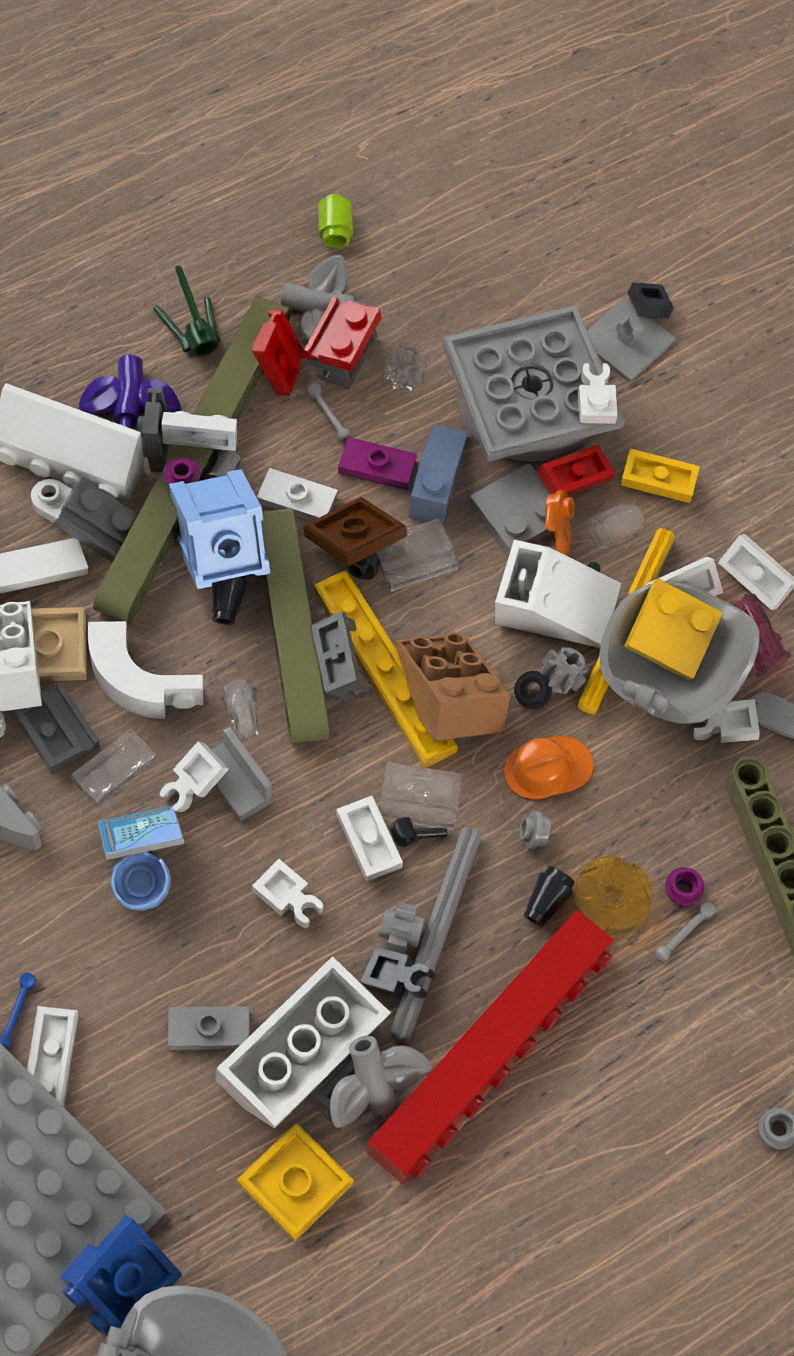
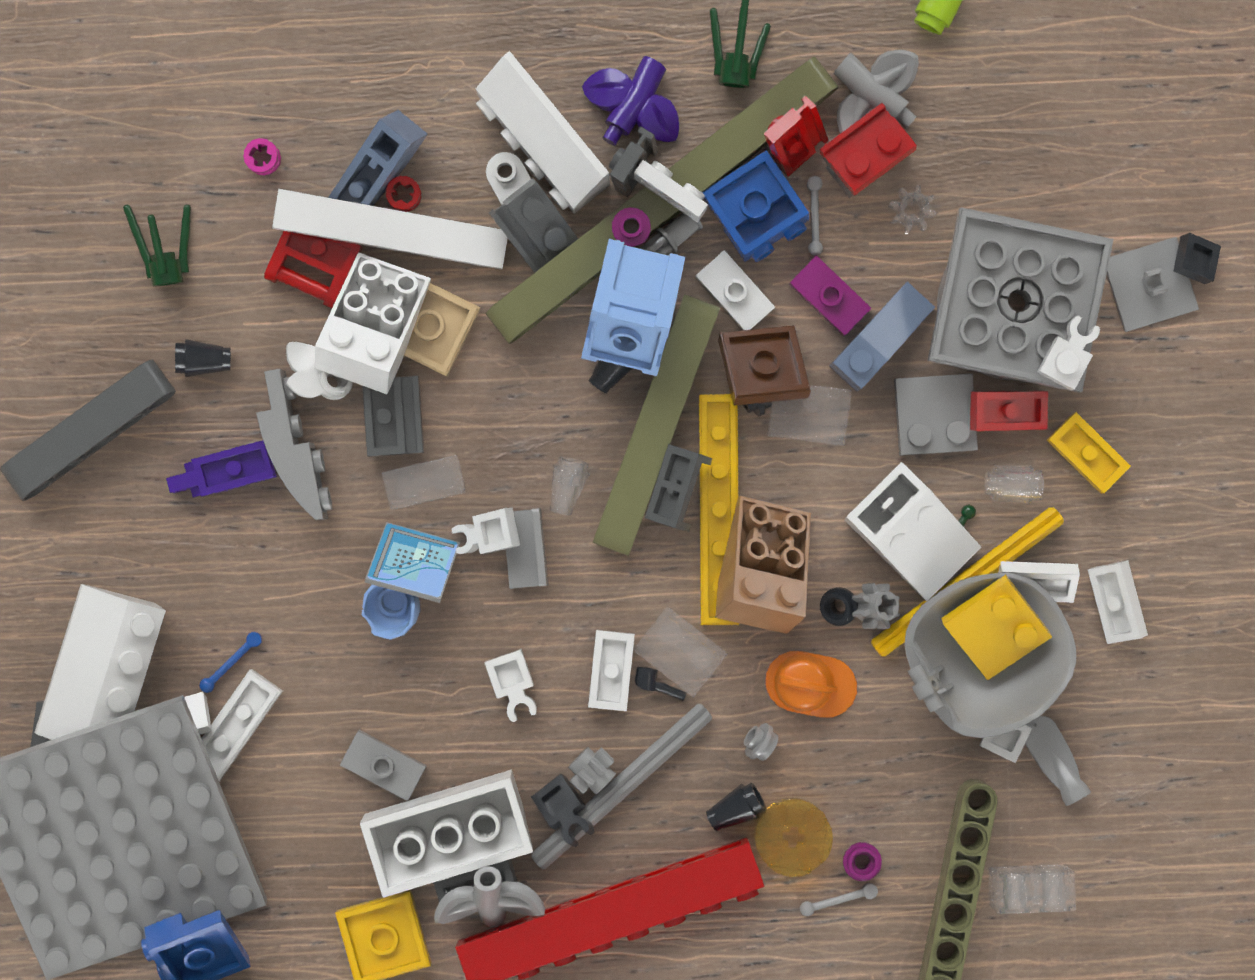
camera: 35 degrees right, 25 degrees up
white arch [88,621,203,719] -> none
orange plate [545,490,574,556] -> none
clear pink plate [733,594,791,677] -> none
none -> blue plate [702,150,809,262]

